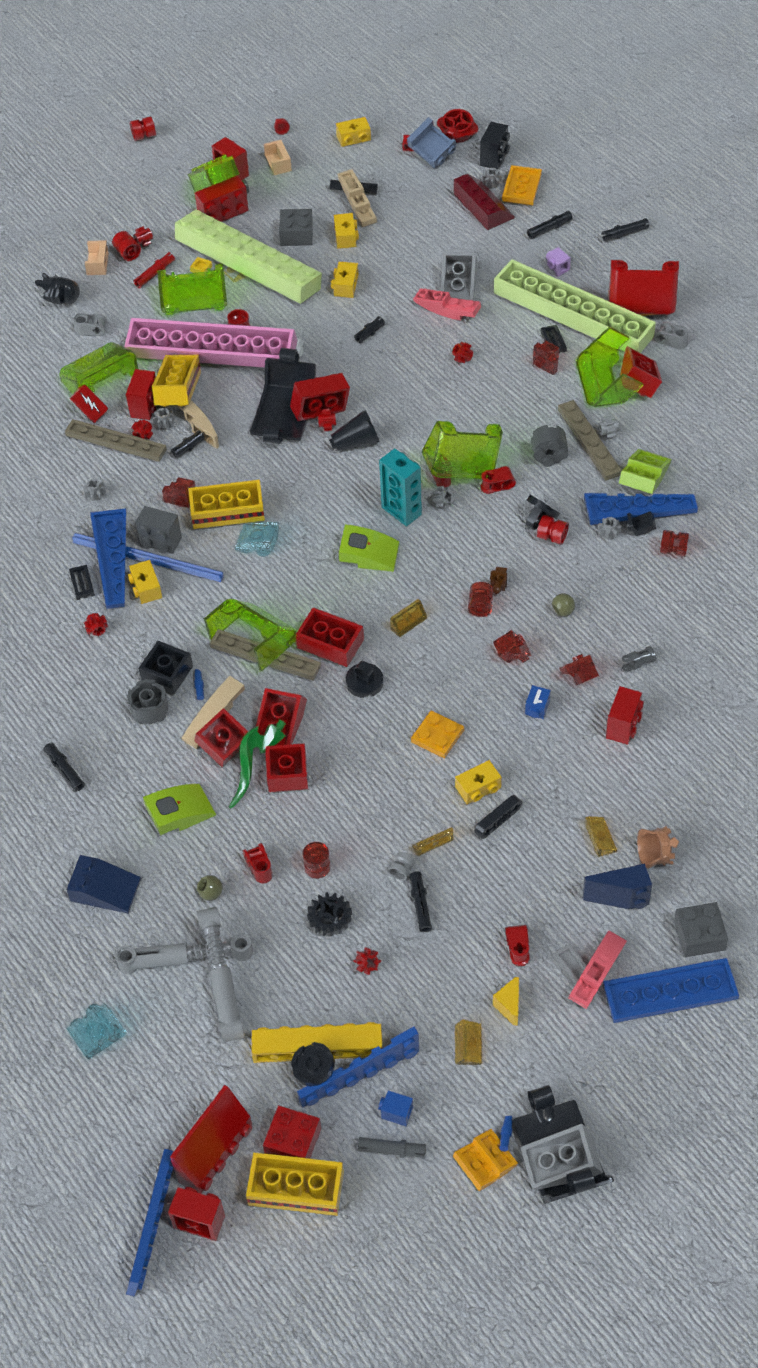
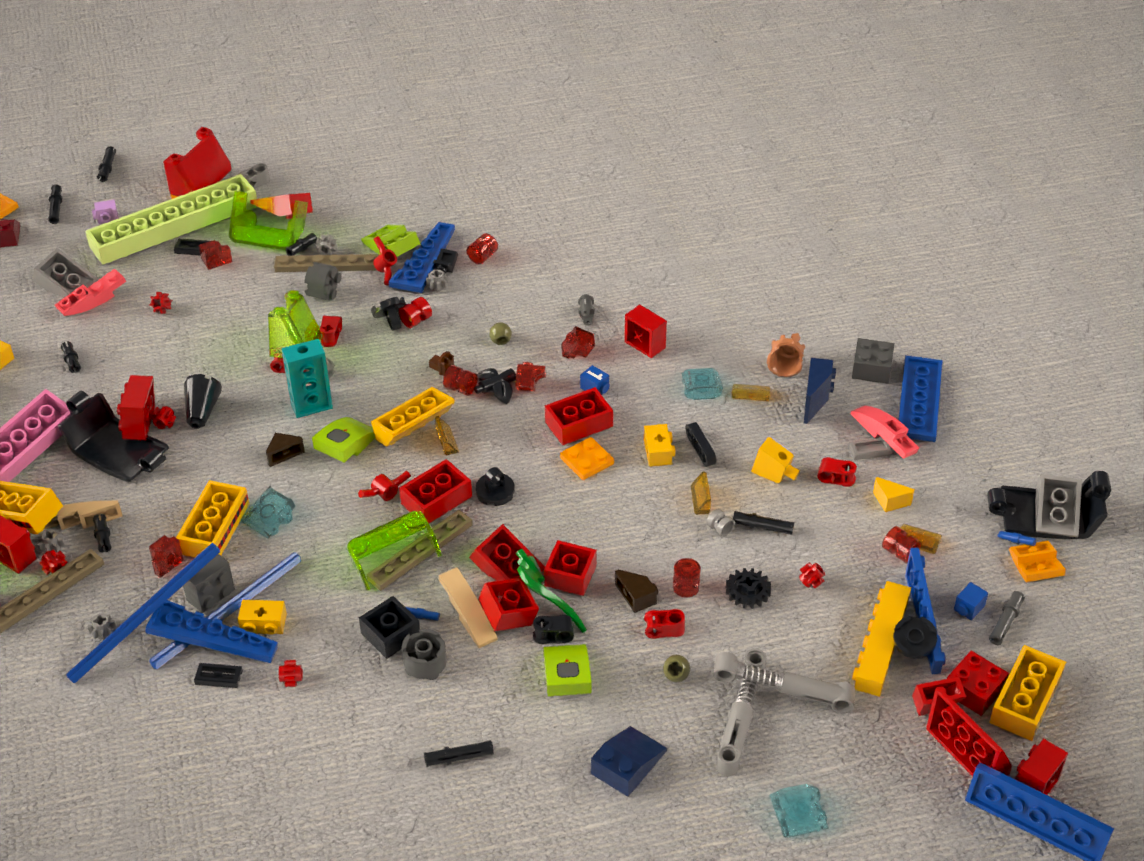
camera: 70 degrees left, 10 degrees down
none -> blue axle [66,543,220,683]
none -> dark brown slope [266,432,305,467]
none -> black pin [285,233,317,256]
none -> red piece [358,471,411,501]
none -> yellow slope [371,387,455,447]
none -> red piece [373,236,397,286]
none -> black plant [474,368,516,405]
none -> black piece [533,615,574,644]
none -> red brick [545,387,613,446]
none -> dark brown slope [615,569,659,613]
none -> clear light blue slope [681,368,724,400]
none -> yellow torso [751,437,800,483]
none -> clear red wheel [882,526,922,563]
none -> red slope [912,677,966,716]

